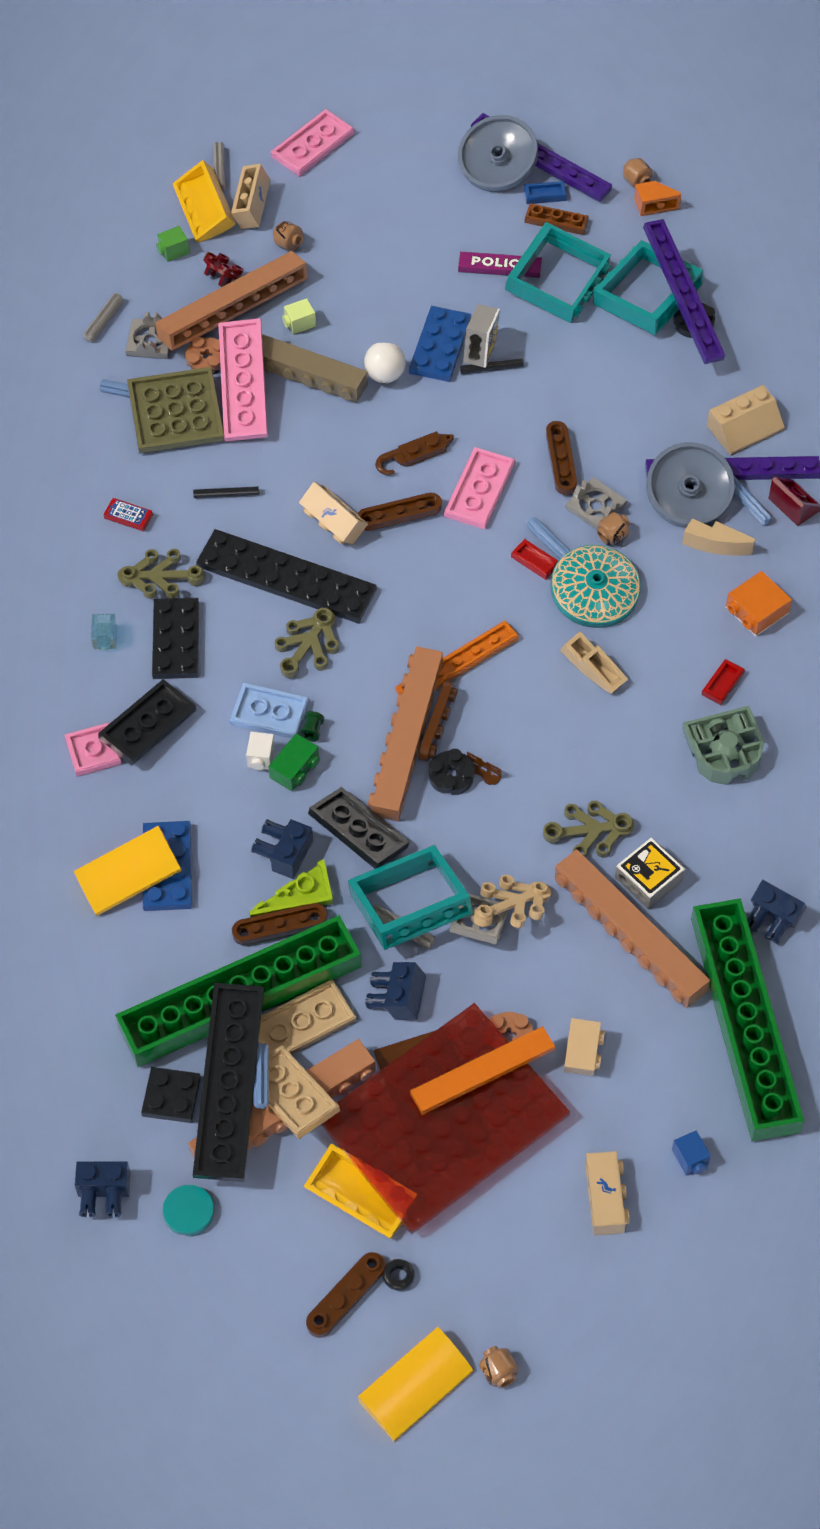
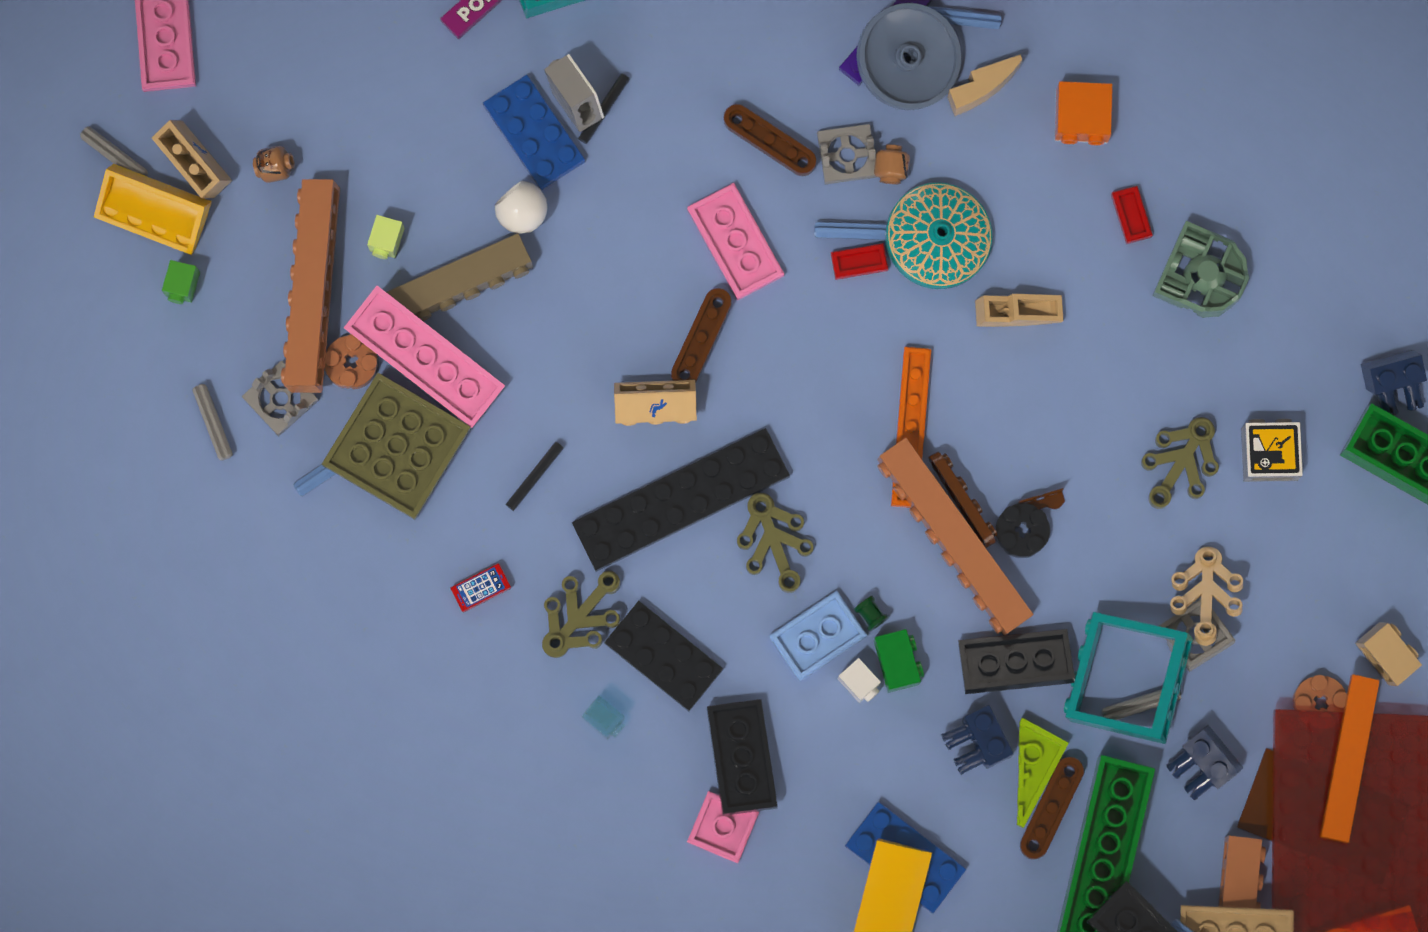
camera: 50 degrees left, 20 degrees up
dark red plate [203,252,244,287] -> none
tan tile [259,979,356,1055] -> none
reddish brown plate [375,431,454,475] -> none
nougat brick [555,849,710,1008] -> none

